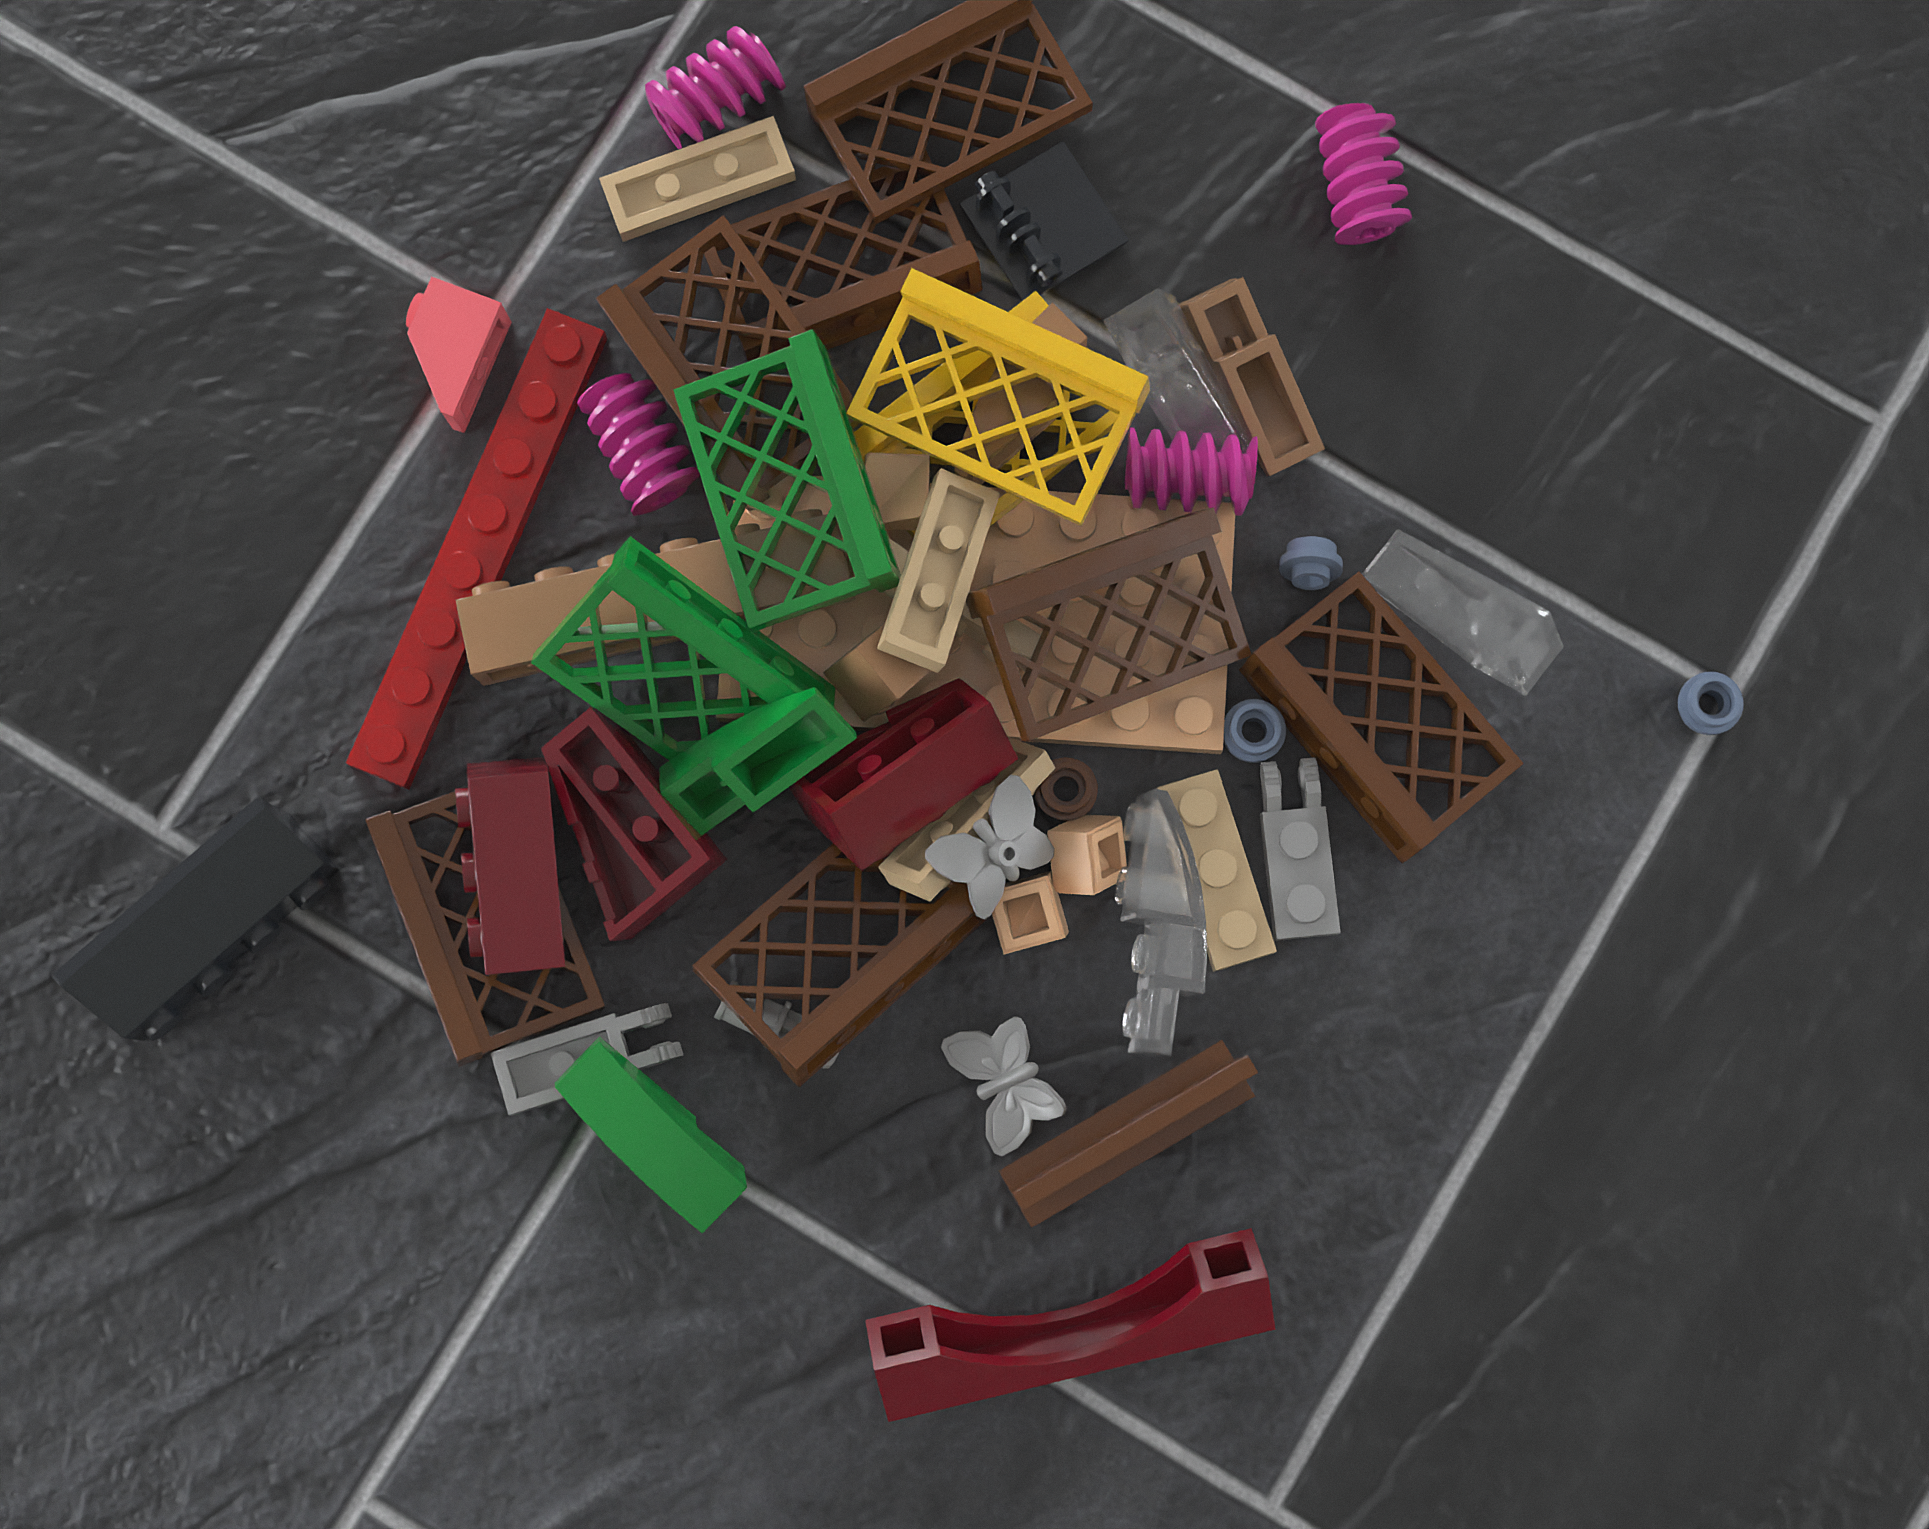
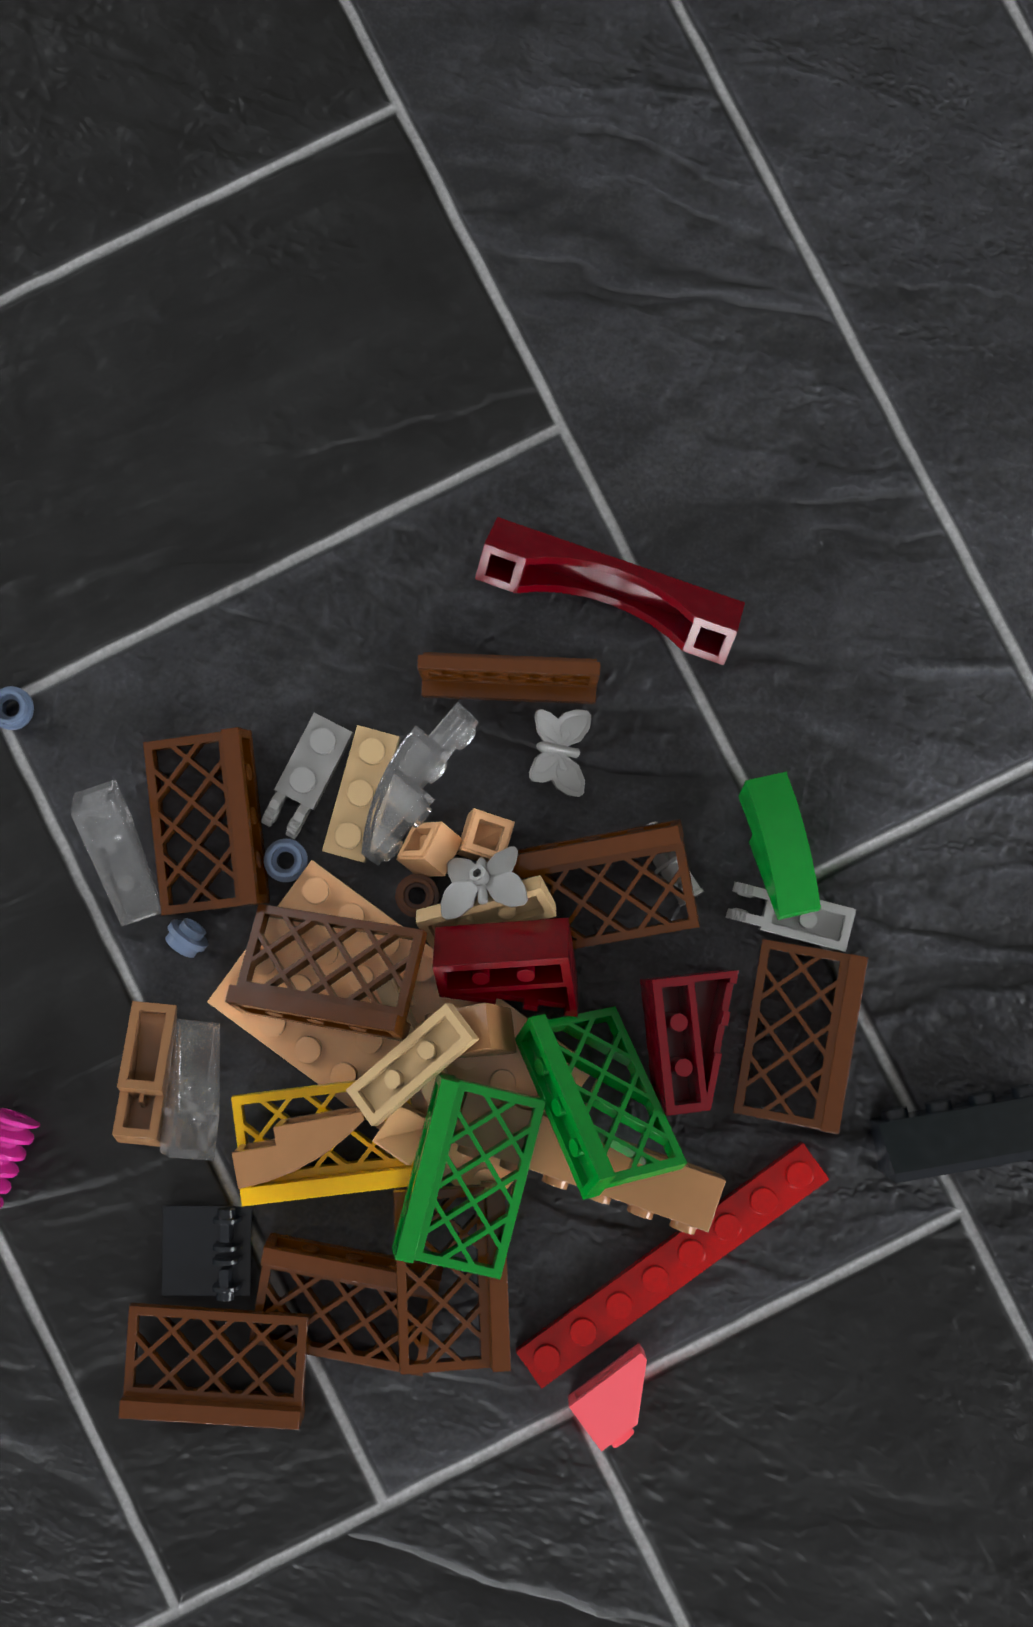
camera: 145 degrees left, 5 degrees up
dark red wedge [455,757,565,975] -> none
dark pink piece [577,373,700,516] -> none
tan plate [599,116,796,242] -> none
dark pink piece [645,26,786,149] -> none
green slope [659,687,857,836] -> none
yellow fence [846,268,1150,526] -> none
dark pink piece [1125,427,1258,516] -> none

